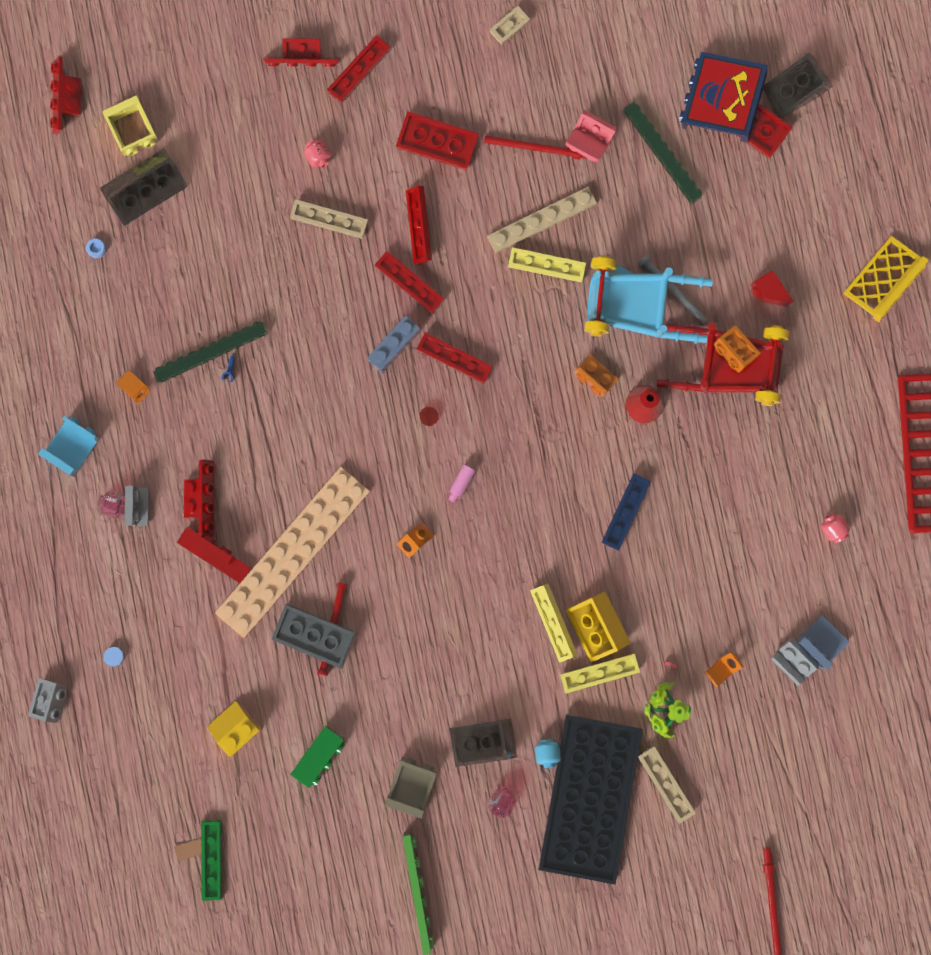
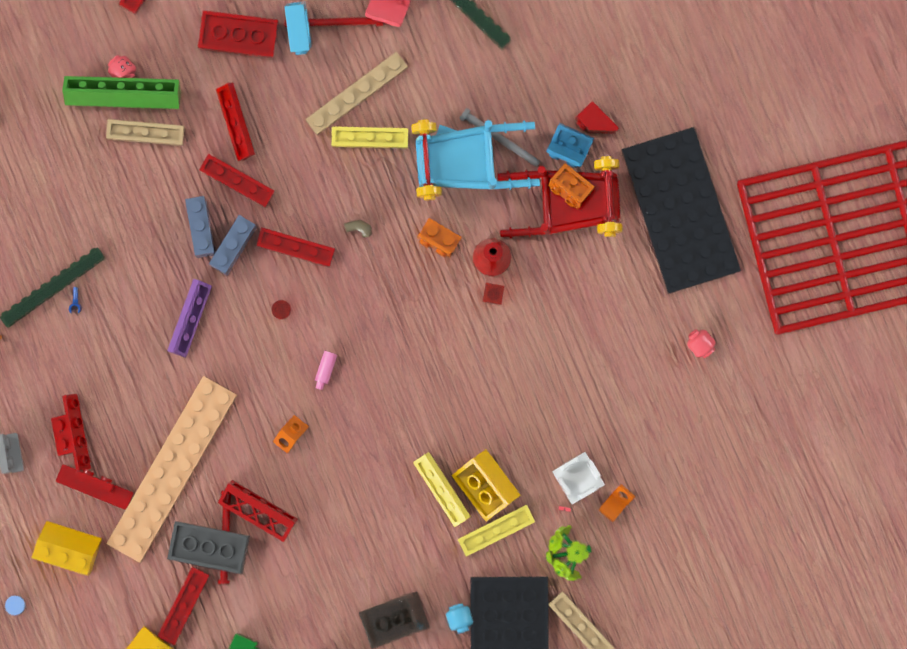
camera: 10 degrees left, 0 degrees up
dark blue plate [601,473,651,551] -> none
light grey bracket [771,638,820,686] -> none
sand blue bracket [796,616,849,670] -> none
yellow fence [844,236,929,322] -> none
none -> yellow slope [31,521,102,575]
none -> bright green brick [62,76,181,109]
none -> red plate [157,567,210,645]
none -> medium lavender brick [167,279,212,358]
none -> sand blue brick [185,196,216,258]
none -> red fence [217,480,298,542]
none -> medium azure window [284,1,312,55]
none -> dark tan arm [344,220,372,238]
none -> clear red plate [482,283,505,305]
none -> dark azure bracket [546,123,594,168]
none -> white panel [552,452,605,505]
none -> black plate [621,127,741,294]

